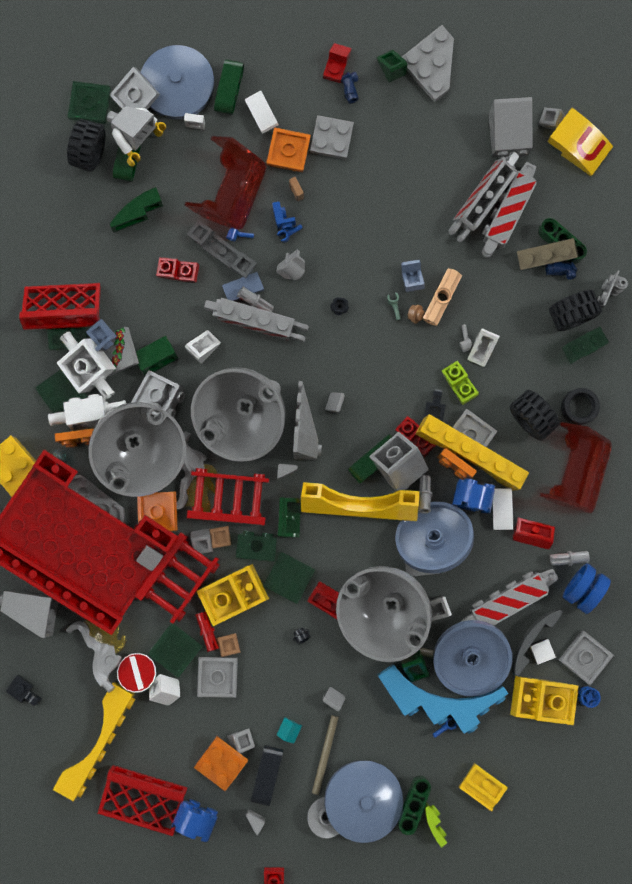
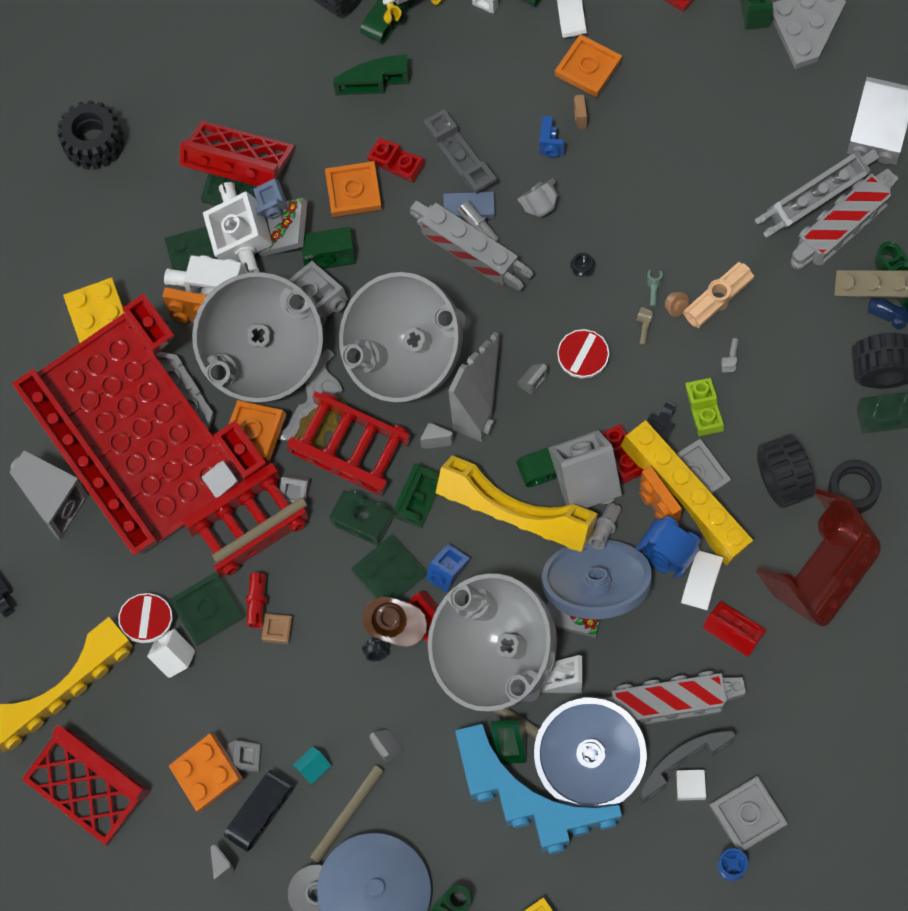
camera: 30 degrees right, 15 degrees down
light grey piece [66,620,126,693] -> none
blue brick [172,799,218,842] -> none
clear red windscreen [185,136,266,230] -> none
white slope [185,330,221,364] -> none
yellow slope [197,564,269,626] -> none
light grey tile [197,657,238,698] -> none
medium nougat tile [209,526,232,548] -> none
blue hand [226,228,254,241] -> none
blue hand [277,224,303,243] -> none
light grey plate [310,115,354,160] -> none
dark blue arm [341,72,359,104] -> none
sand blue bracket [401,260,425,292] -> none
blue hand [432,717,457,738] -> none
white slope [467,329,499,367] -> none
yellow slope [510,676,579,725] -> none
light grey axle [550,551,590,566] -> none
blue wheel [563,563,611,614] -> none
none -> dark tan bar [211,497,307,564]
none -> orange plate [325,161,382,217]
none -> reddish brown piece [362,596,427,647]
none -> blue bracket [426,544,470,592]
none -> red piece [557,329,609,379]
none -> dark tan hand [636,307,653,345]

